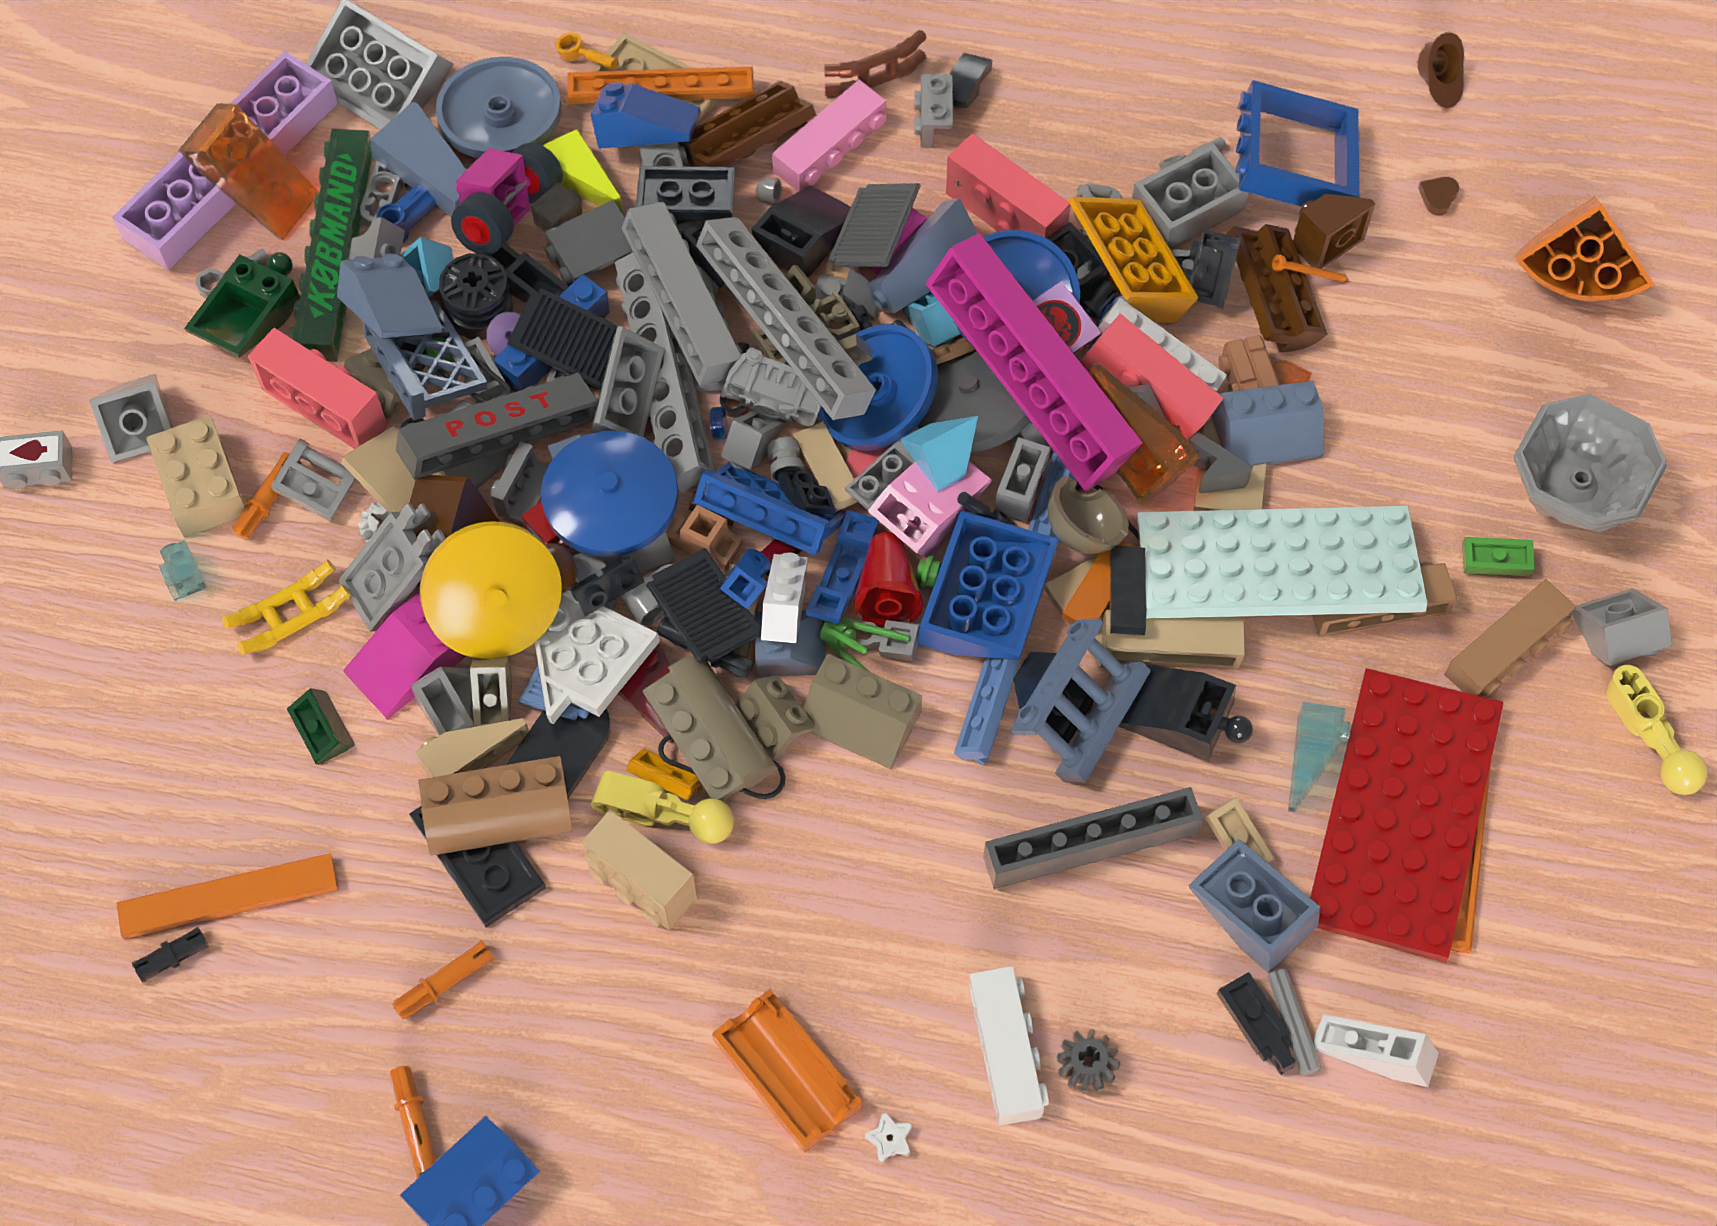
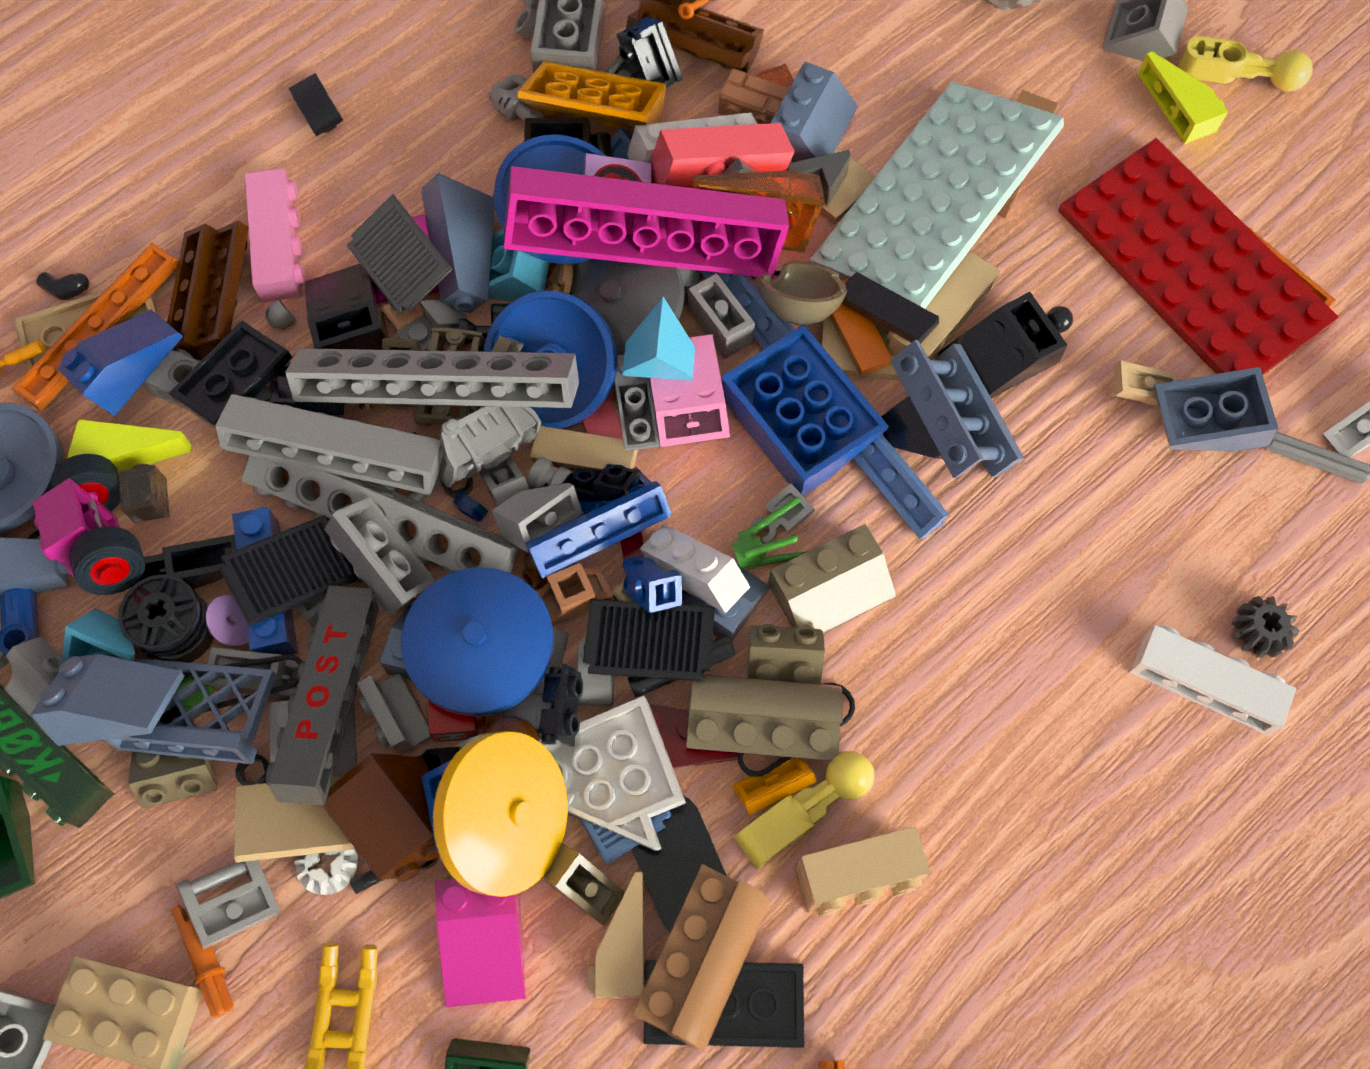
camera: 55 degrees left, 5 degrees up
coral brick [248,328,388,449] -> none
light grey tile [339,503,446,632] -> none
light grey slope [410,667,474,736] -> none
dark grey panel [544,200,633,286] -> none
orange gear [712,989,863,1153] -> none
blue slope [806,510,879,624] -> none
copper piece [824,29,927,96] -> none
red cone [854,532,923,628] -> none
white plate [864,1113,912,1162] -> none
light grey bracket [914,74,953,148] -> none
bright green plate [916,555,942,589] -> none
coral brick [946,133,1071,238] -> none
black piece [957,492,1018,527] -> none
dark grey brick [983,787,1203,889] -> none
black hinge [1217,972,1296,1075] -> none
clear light blue slope [1288,702,1350,812] -> none
medium nougat brick [1444,579,1577,698] -> none
bright green plate [1462,537,1535,576] -> none
none -> black arm [36,272,89,300]
none -> light grey slope [492,483,582,553]
none -> neon yellow slope [1137,52,1228,144]

